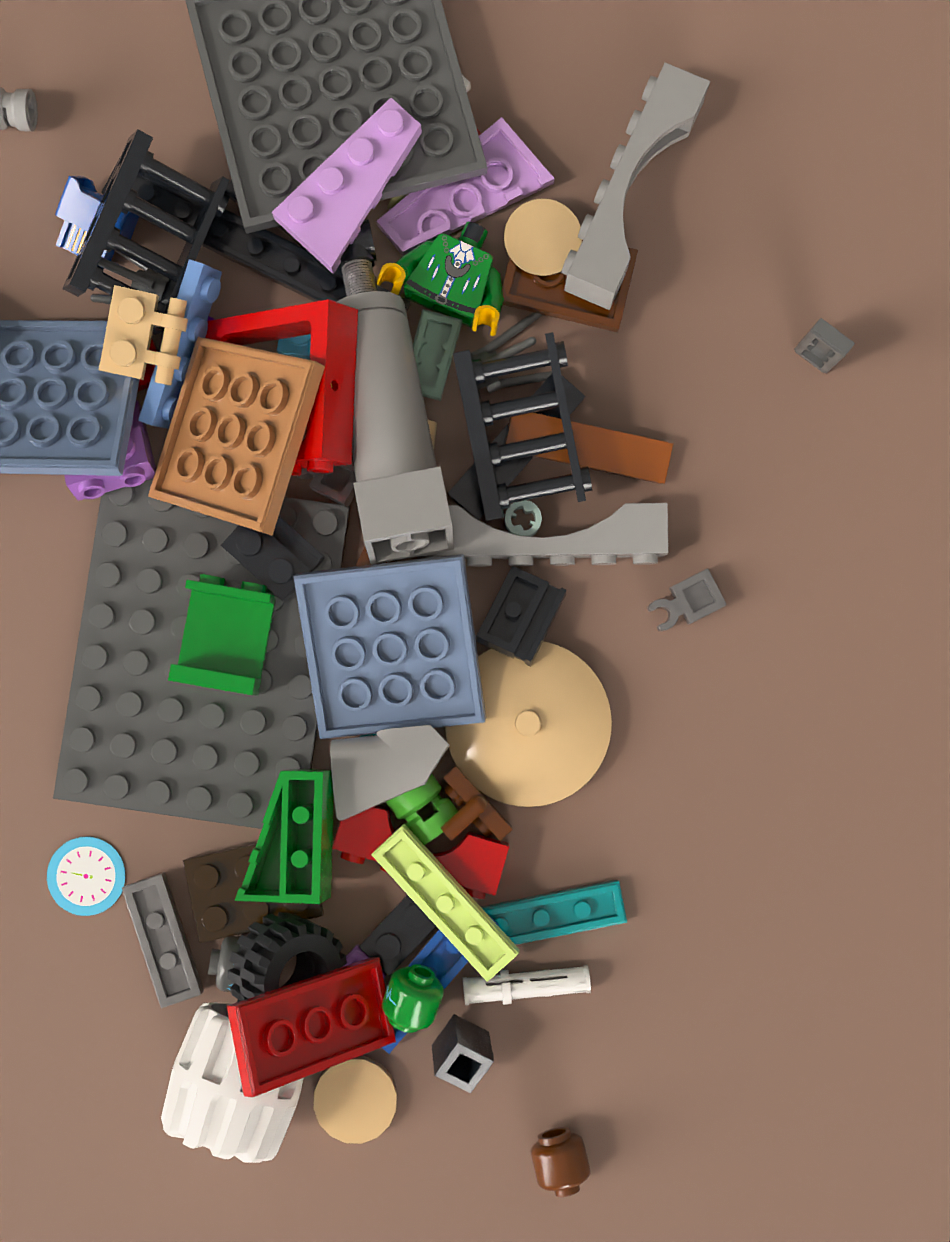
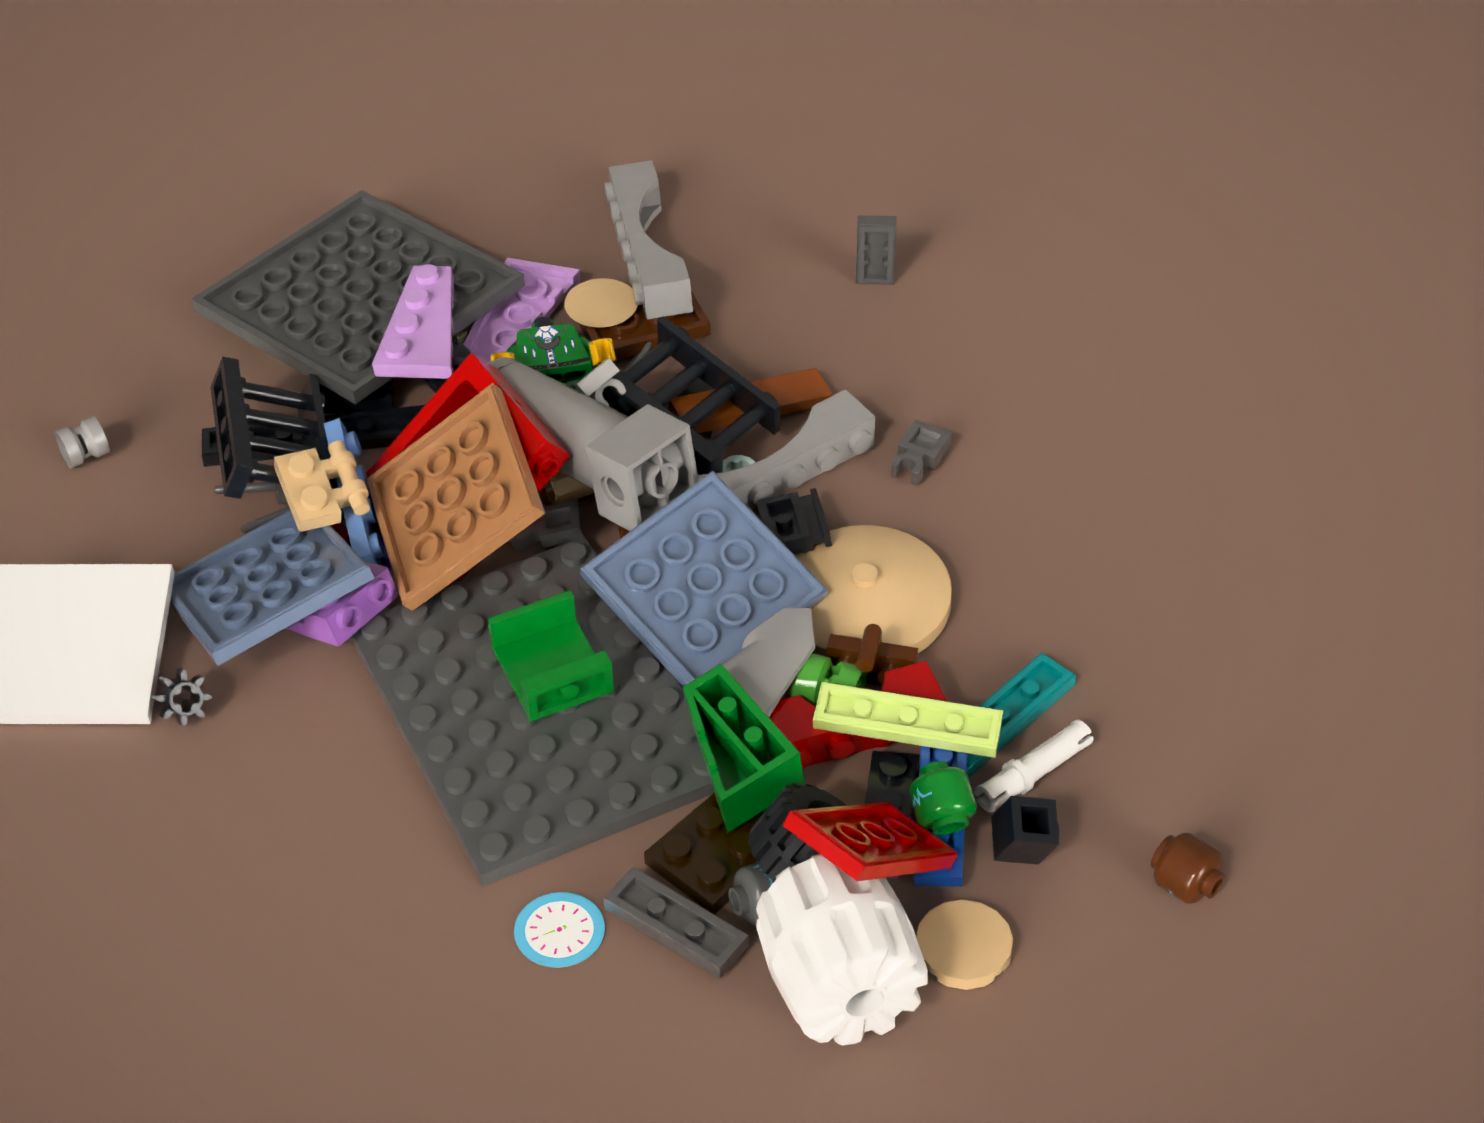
camera: 35 degrees left, 40 degrees down
piece [55,176,139,261] -> none
black plate [221,516,325,602] -> none
none -> light grey tile [574,358,626,406]

